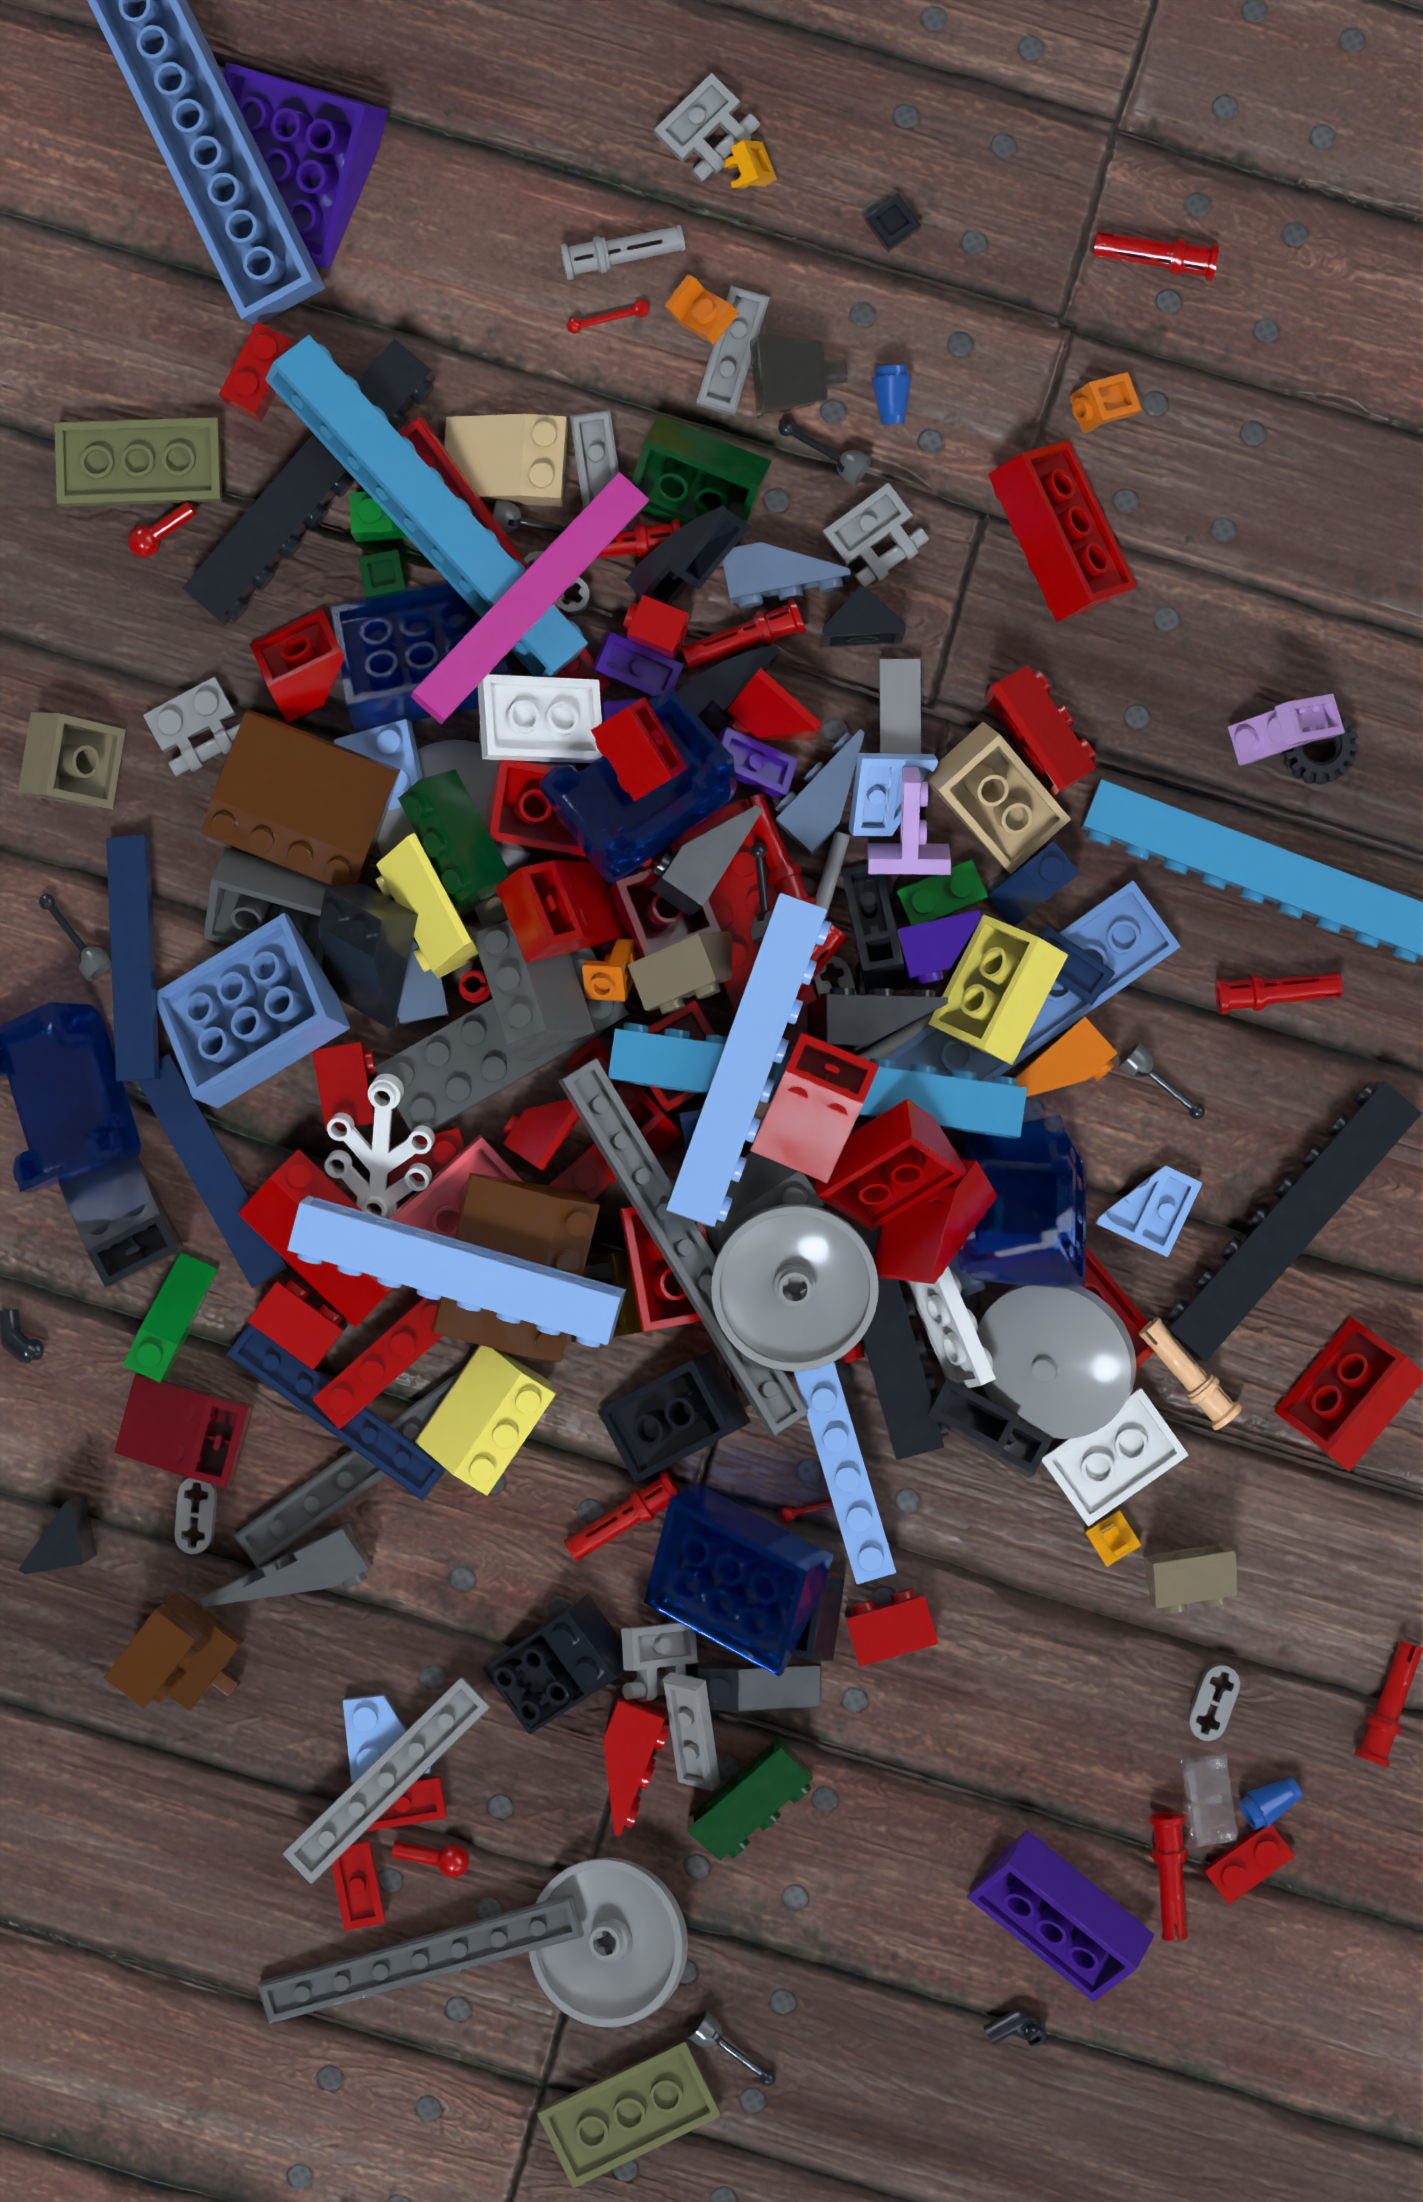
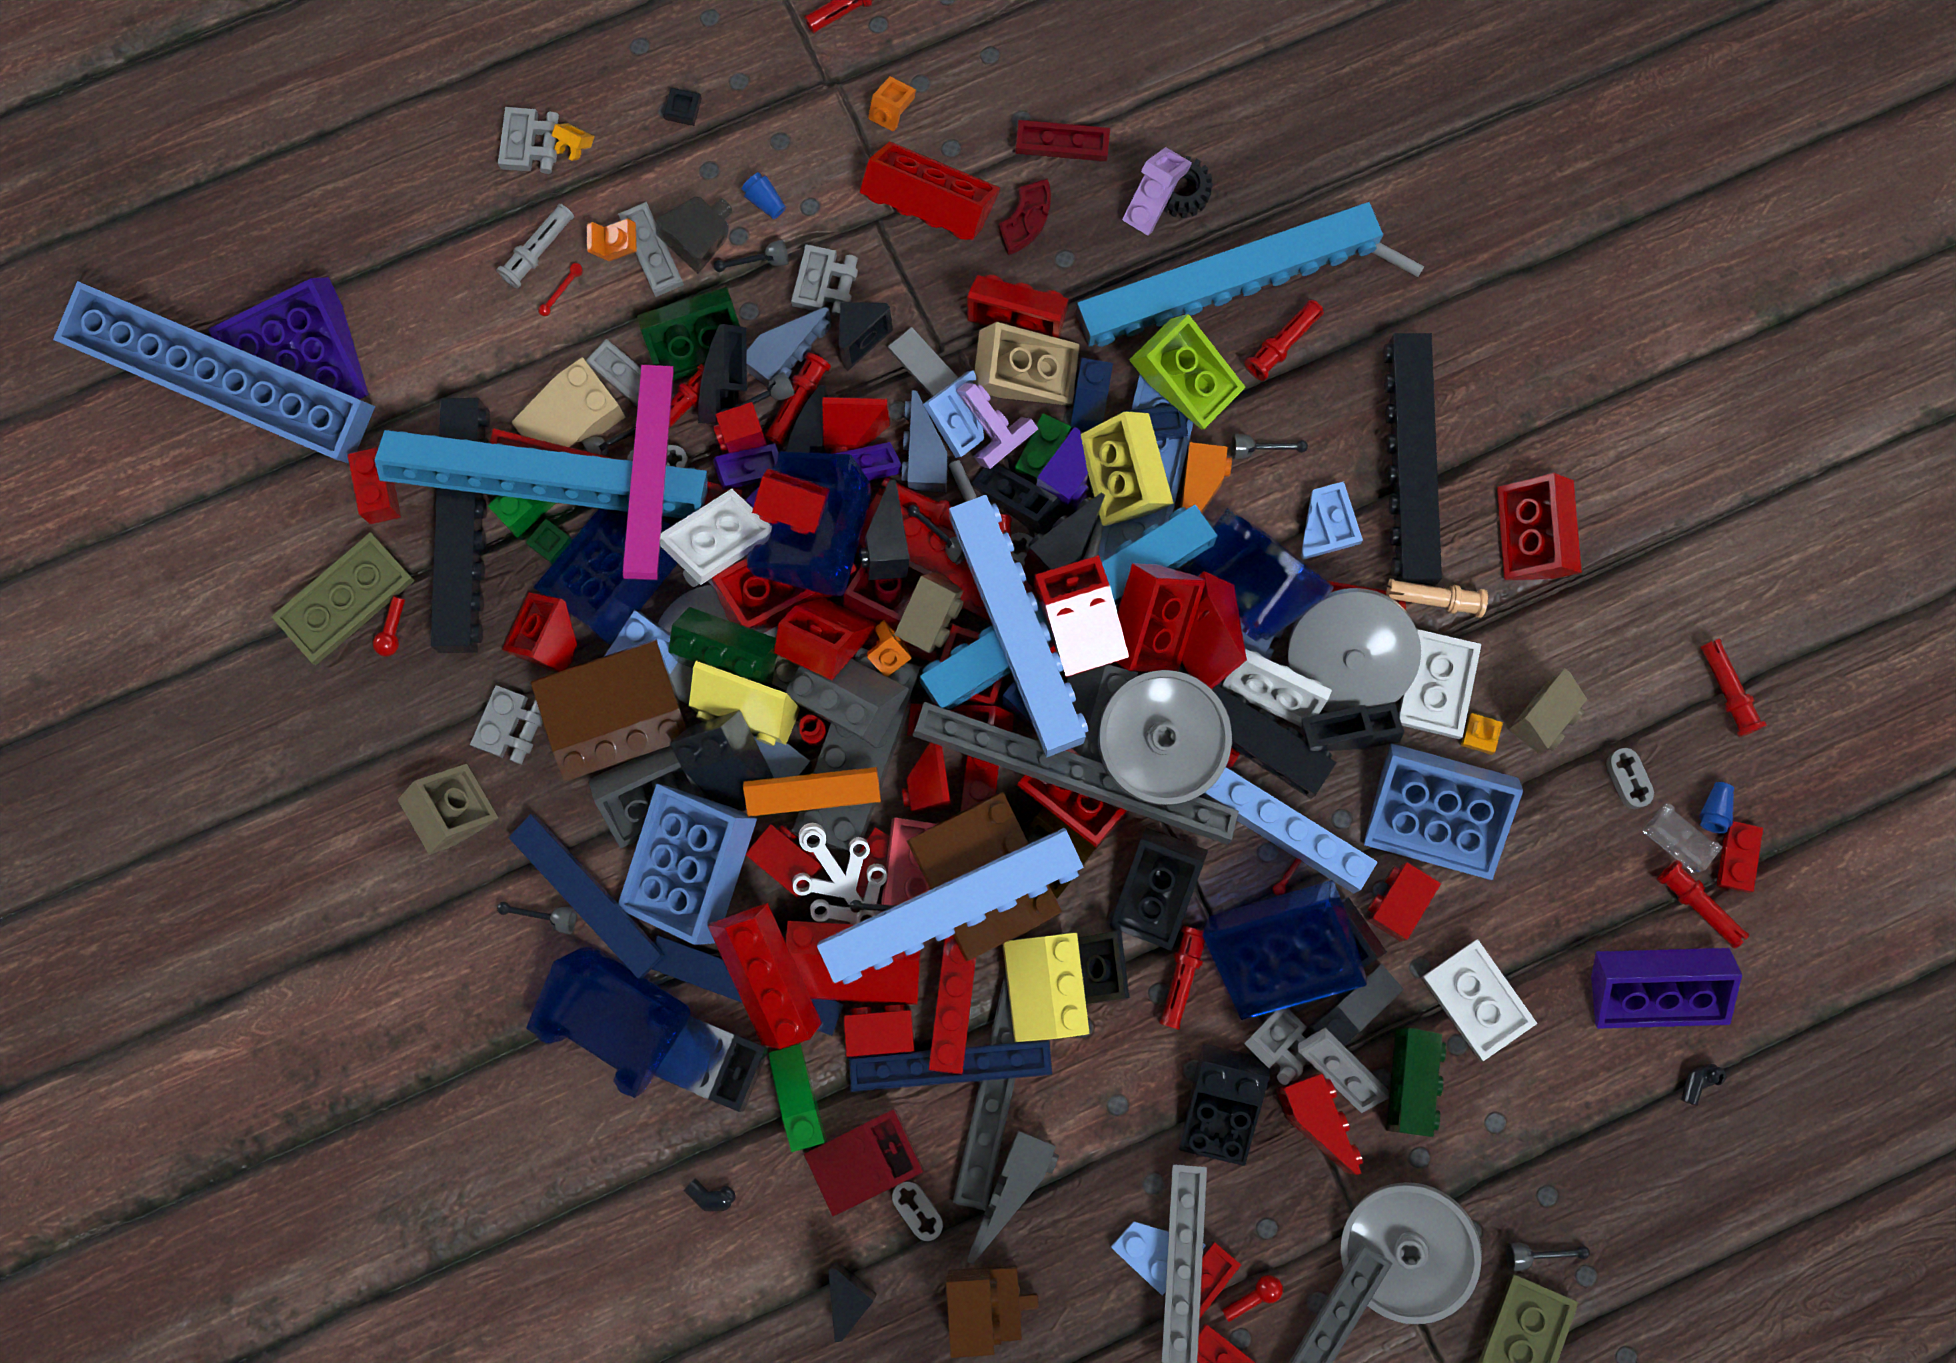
camera: 45 degrees left, 10 degrees down
none -> red slope [707,903,822,1049]
none -> dark grey hinge [721,372,795,412]
none -> orange tile [743,767,881,817]
none -> black hinge [849,900,897,913]
none -> dark red tile [999,178,1051,255]
none -> dark red plate [1015,120,1110,162]
none -> black slope [1078,930,1130,1005]
none -> lime slope [1129,314,1245,430]
none -> medium blue slope [1364,743,1523,880]
none -> white plate [1421,939,1537,1062]

